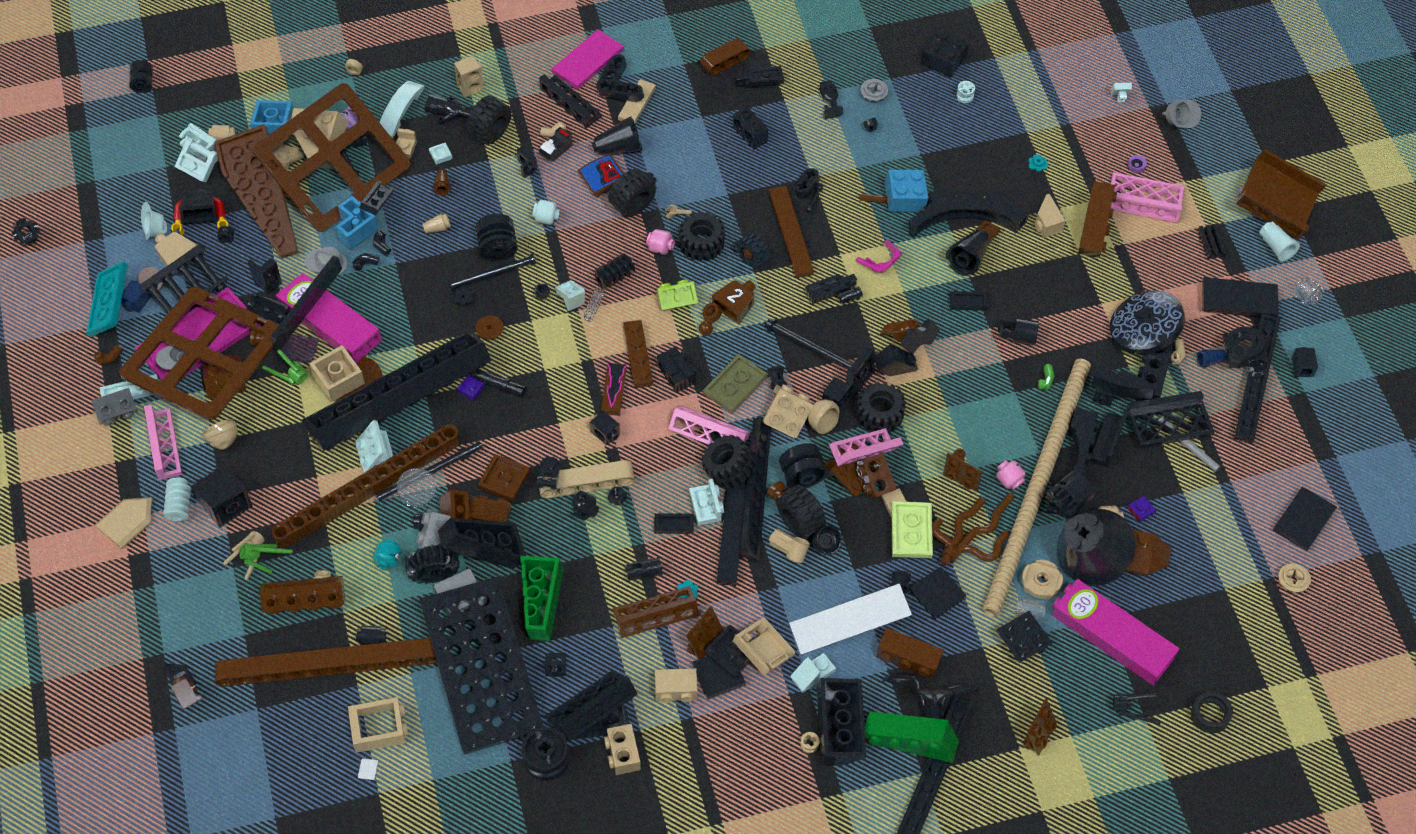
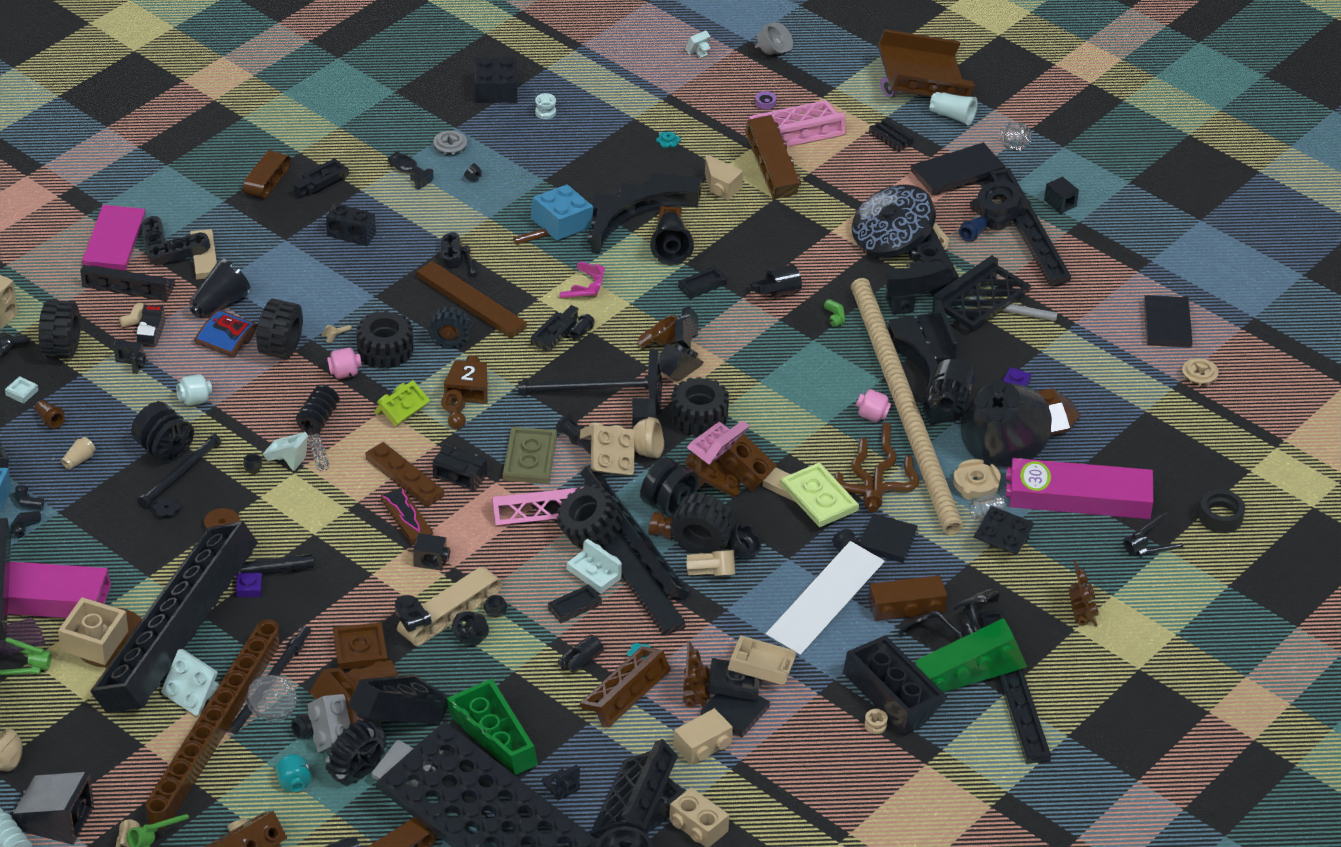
camera: 35 degrees left, 15 degrees down
light aqua slope [790,653,836,693] -> none
reddish brown hinge [943,448,982,492] -> none

